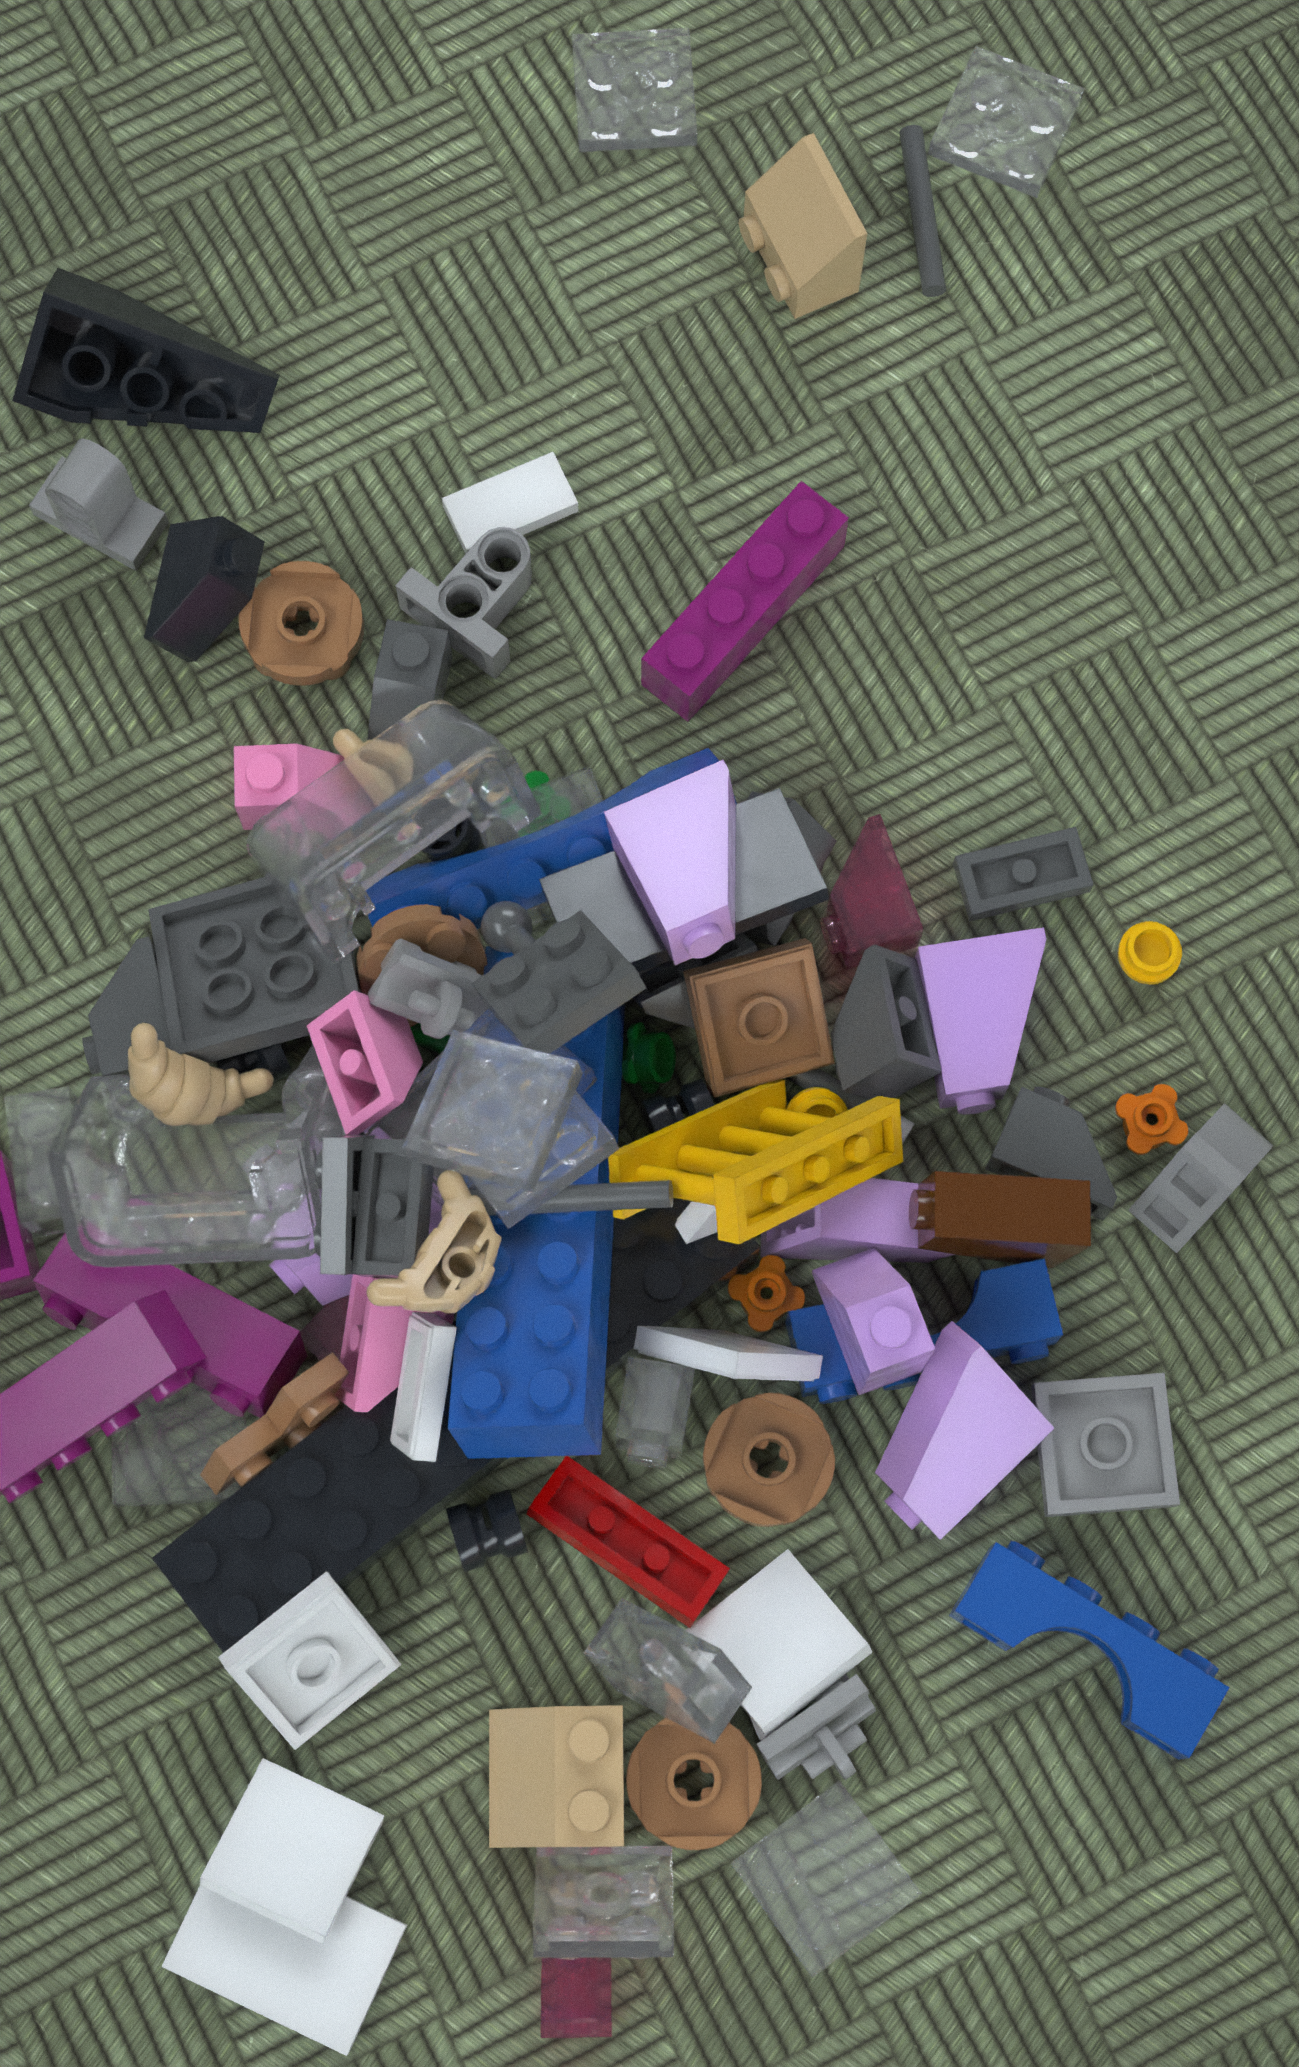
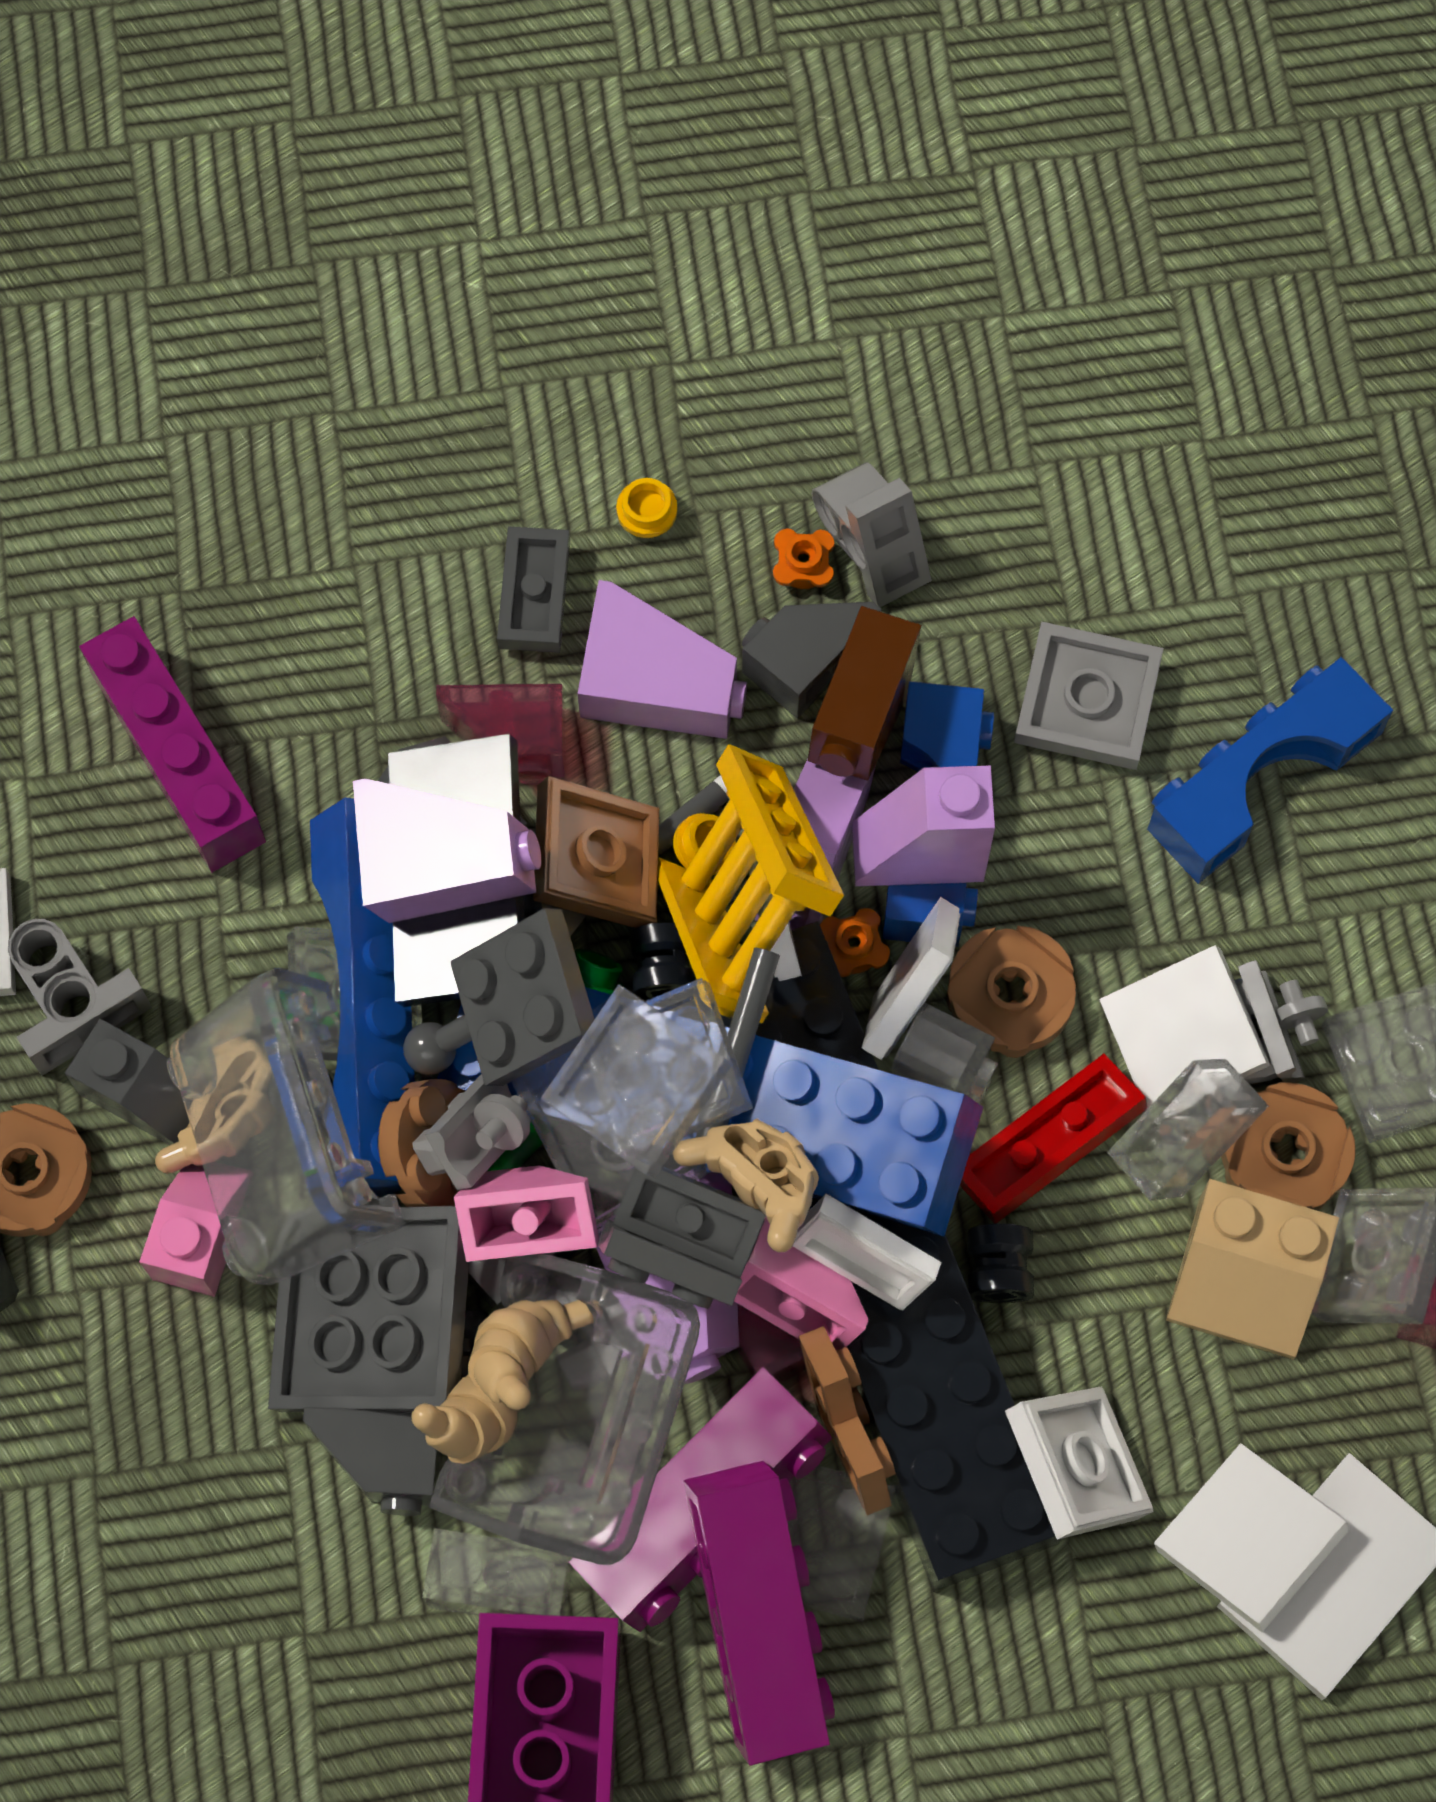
camera: 70 degrees left, 5 degrees down
dark grey slope [831,945,942,1099] -> none
lavender slope [875,1321,1054,1540] -> none
none -> tan piece [468,1298,600,1410]

